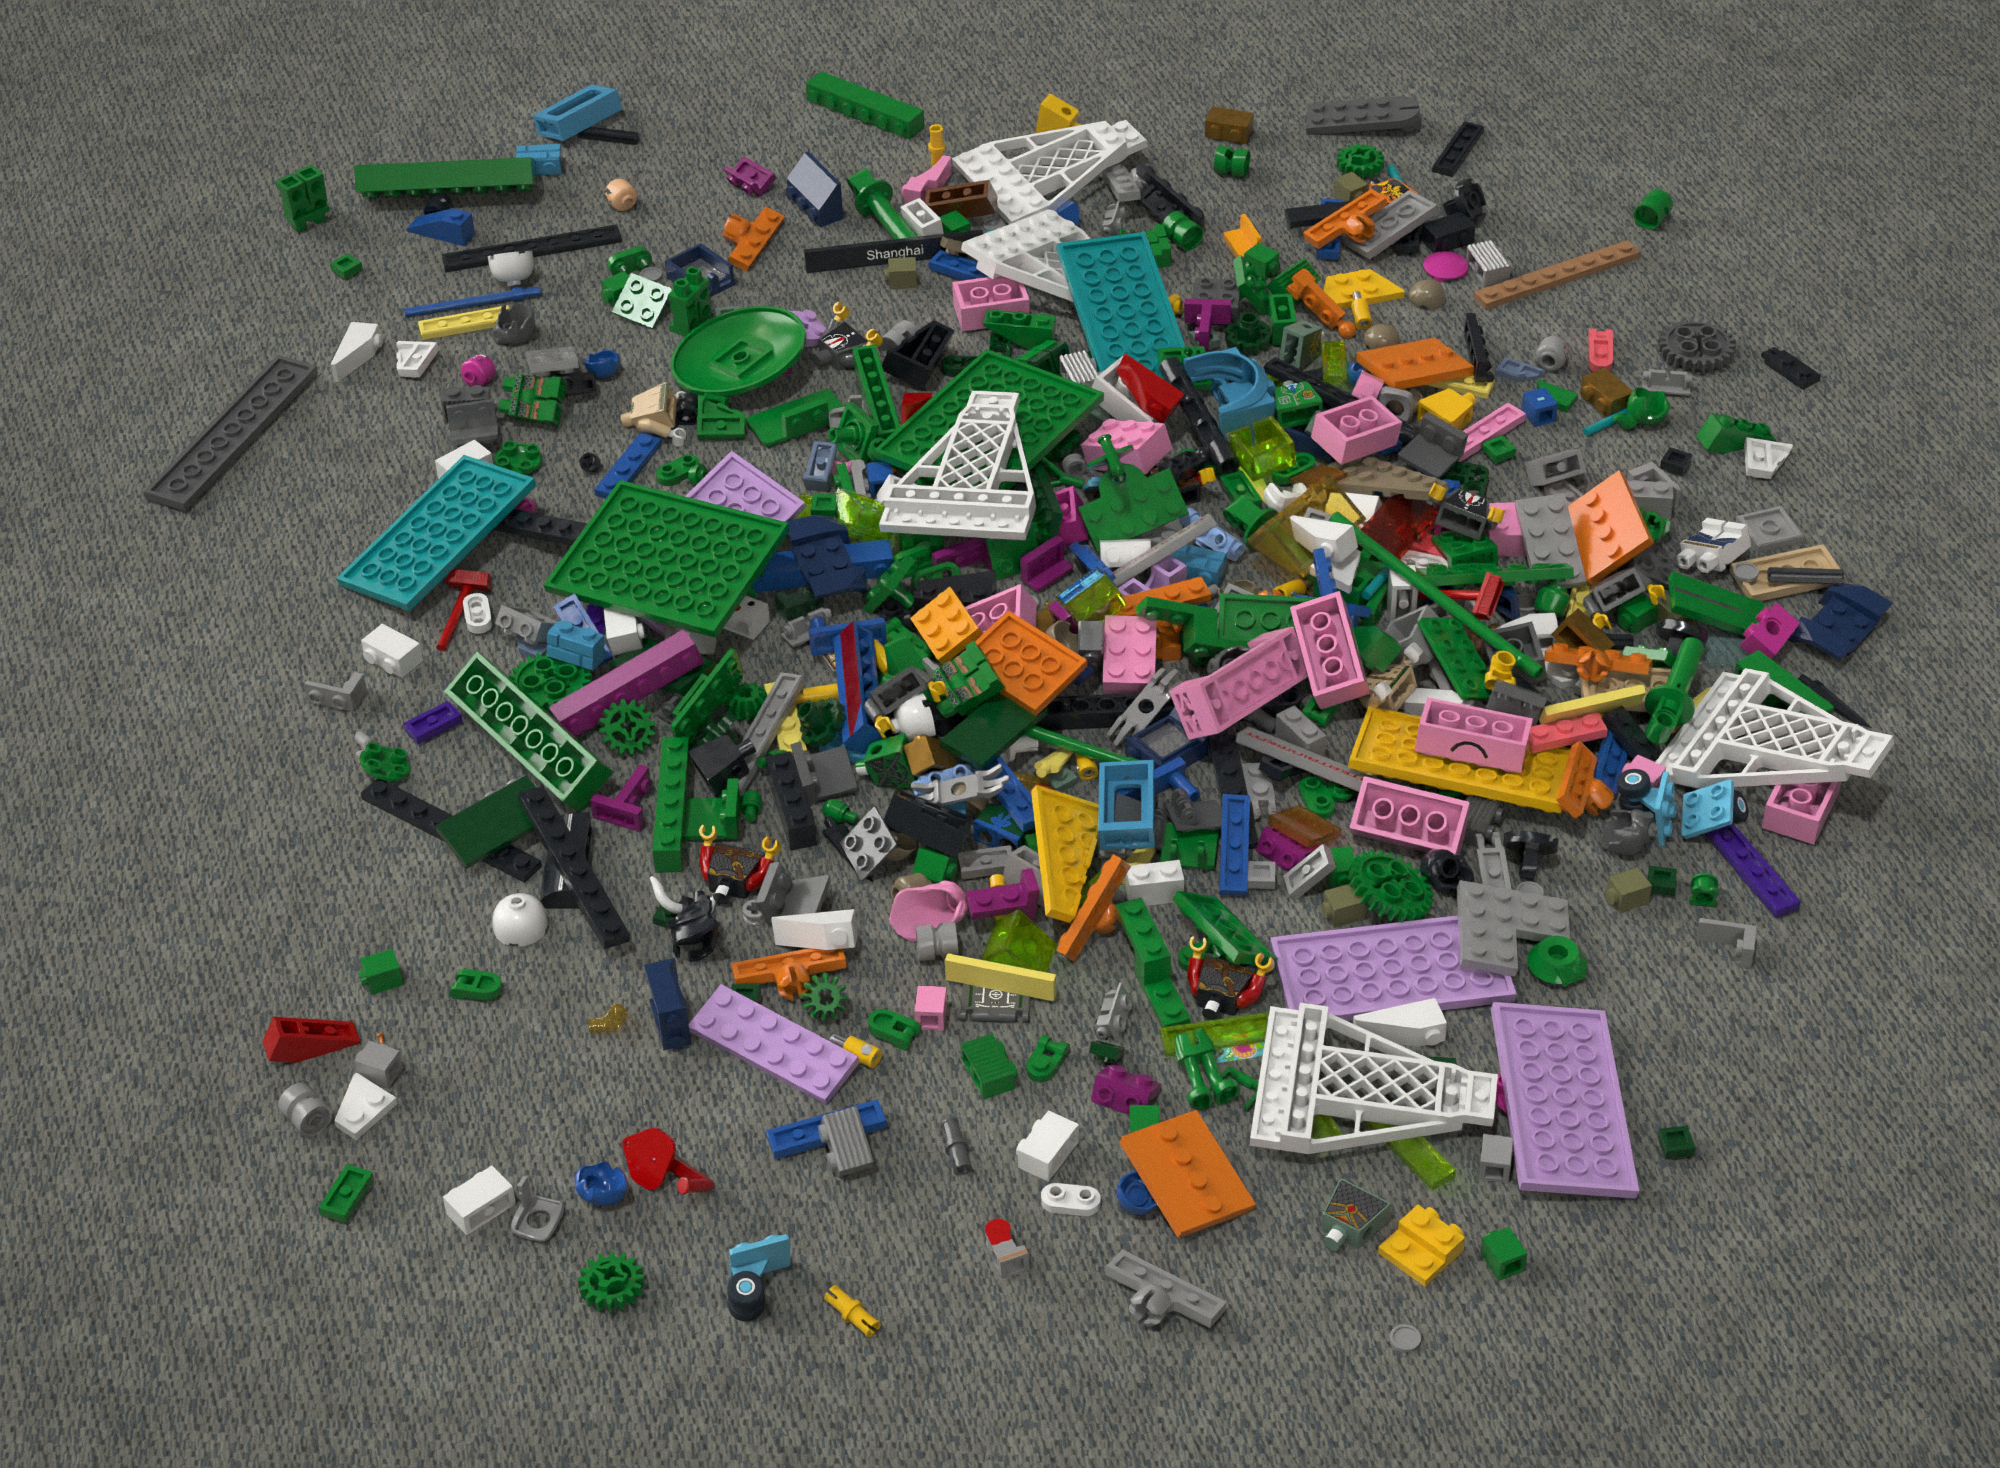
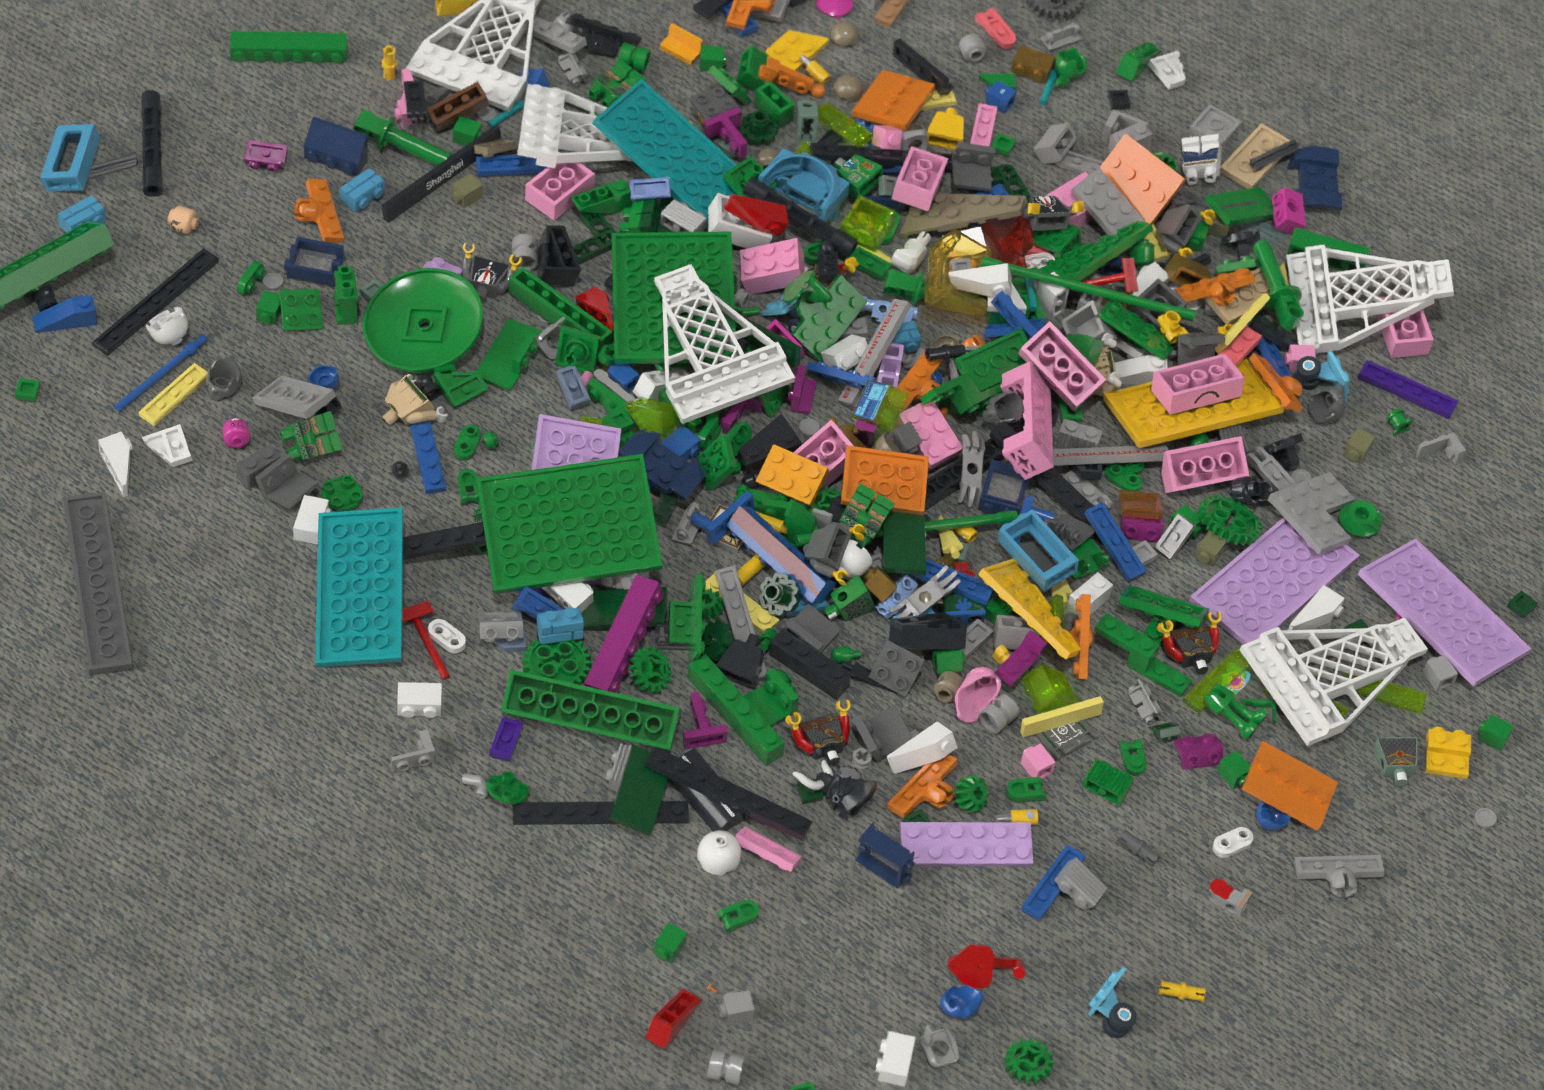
camera: 45 degrees left, 10 degrees up
white wing [334,1073,397,1140] -> none
clear yellow arm [588,1004,627,1033] -> none
black plate [880,599,905,621] -> none
white brick [900,198,944,237] -> none
white brick [1016,1110,1079,1182] -> none
yellow piece [1274,579,1312,597] -> none
clear orange piece [1290,464,1348,491] -> none
sand blue tile [1495,357,1545,382] -> none
dark green plate [1647,865,1677,896] -> none
medium azure plate [1682,779,1749,839] -> none
light grey piece [1733,562,1759,583] -> none
black bar [1798,674,1872,728] -> none
none -> black piece [141,90,163,197]
none -> dark azure brick [339,168,385,212]
none -> black hinge [404,80,427,124]
none -> tile [630,177,671,201]
none -> bright pink plate [735,826,802,872]
none -> black axle [925,344,966,361]

